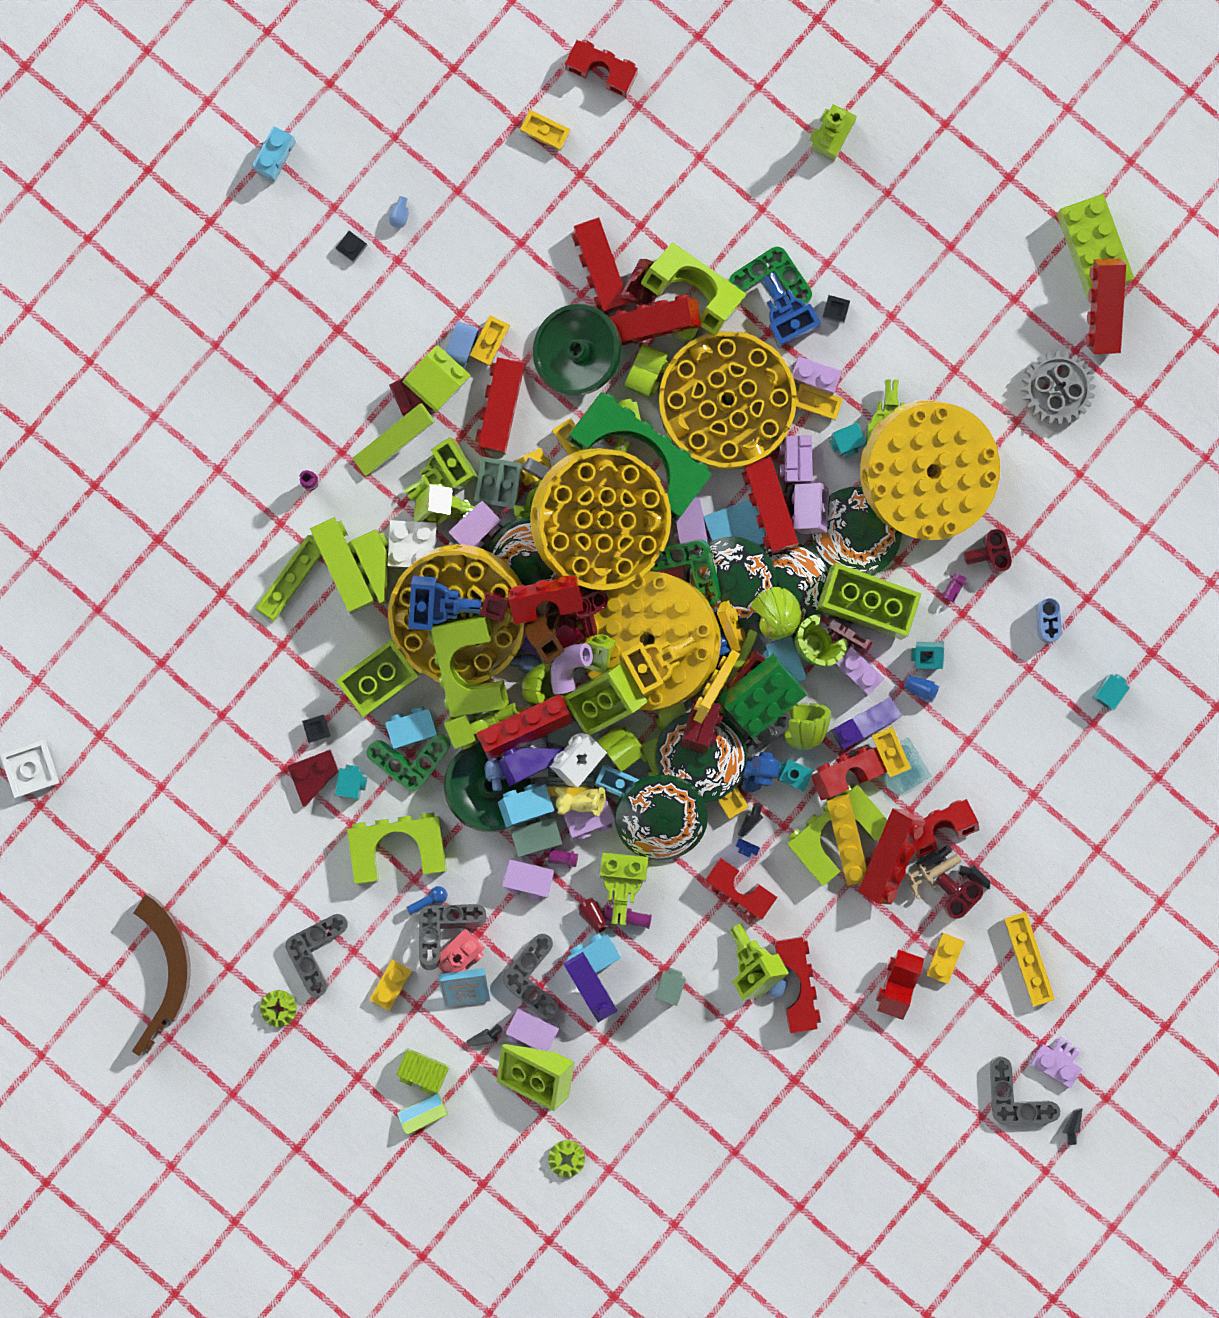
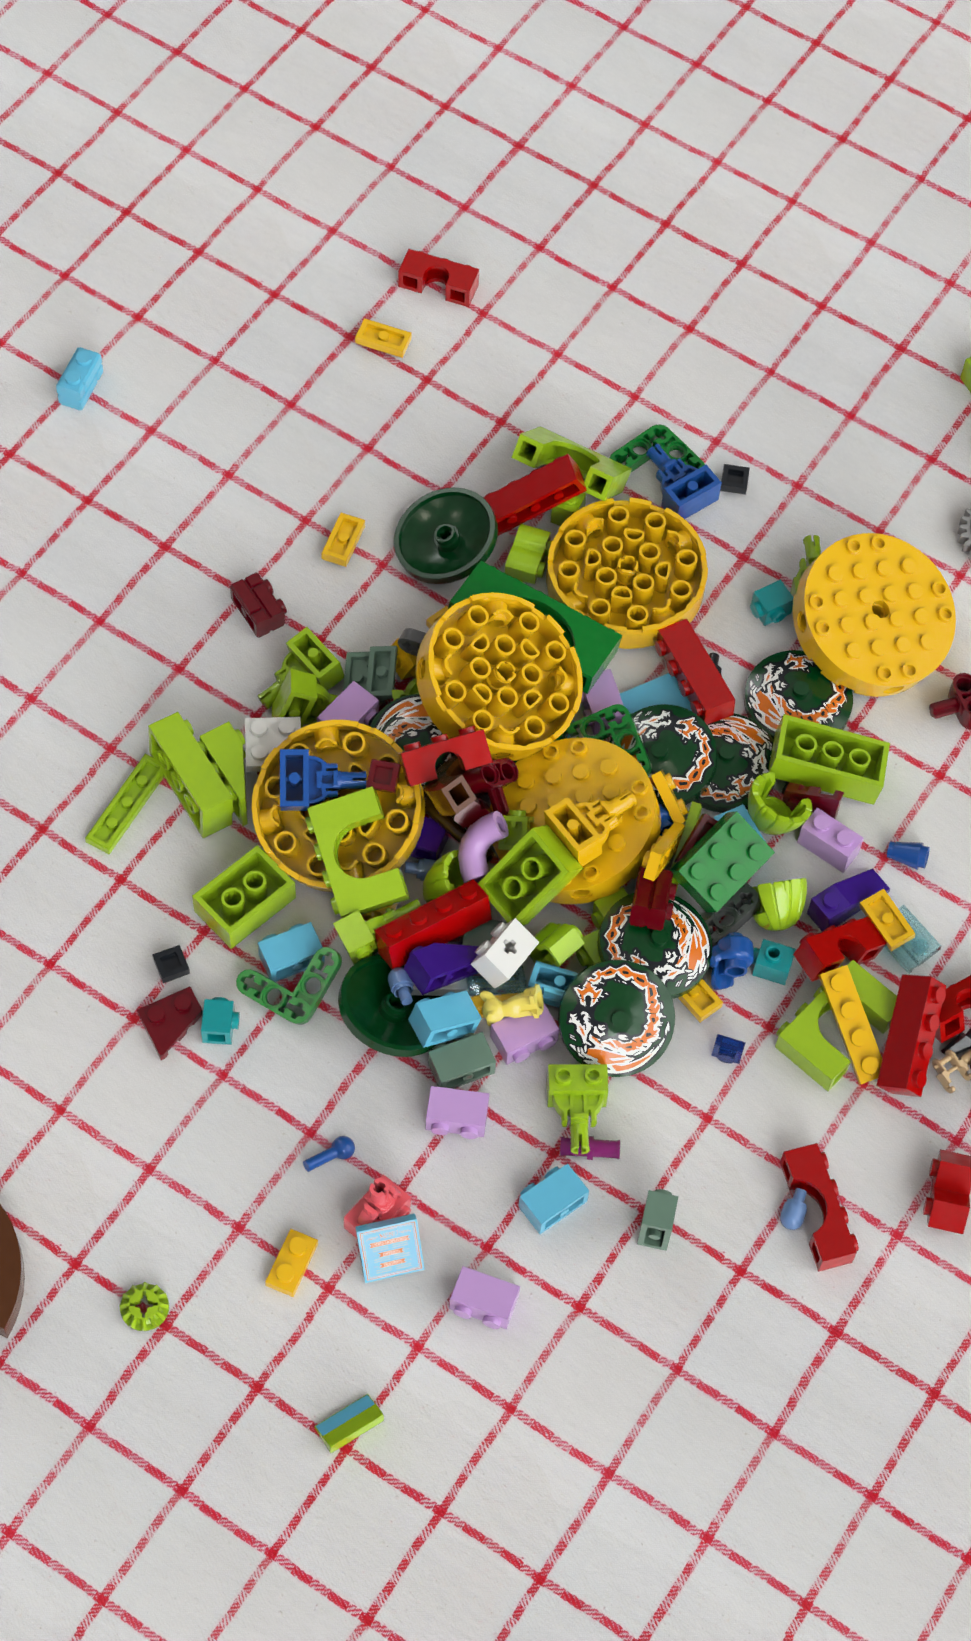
camera: 10 degrees left, 25 degrees down
dark grey beam [285,914,348,997] -> none
magenta pin [299,470,318,490] -> none
black plate [335,231,368,263] -> none
lime arch [347,812,447,884] -> none
lime tile [352,403,435,476] -> none
medium blue cylinder [389,196,409,228] -> none
lime brick [396,1048,450,1095] -> none
lime slope [402,345,471,412] -> none
dark grey beam [419,904,487,970] -> none
medium blue beam [446,321,479,369] -> none
black bar [466,1024,503,1047] -> none
red brick [475,357,525,454] -> none
lime slope [496,1044,575,1111] -> none
dark grey beam [503,933,559,1020] -> none
magenta pin [548,848,578,869] -> none
lime gear [548,1140,585,1178] -> none
dark purple slope [563,952,618,1023] -> none
red brick [571,217,629,314] -> none
dark red cone [578,898,608,934] -> none
dark red wing [620,259,656,307] -> none
red arch [705,858,778,920] -> none
lime brick [729,924,789,1001] -> none
black bar [738,803,763,836] -> none
lime hair [751,587,801,641] -> none
lavender brick [779,435,813,484] -> none
lavender brick [791,483,829,534] -> none
lavender brick [792,356,842,395] -> none
yellow plate [796,384,843,421] -> none
lime brick [809,104,857,161] -> none
teal brick [911,641,944,669] -> none
magenta pin [941,572,967,603] -> none

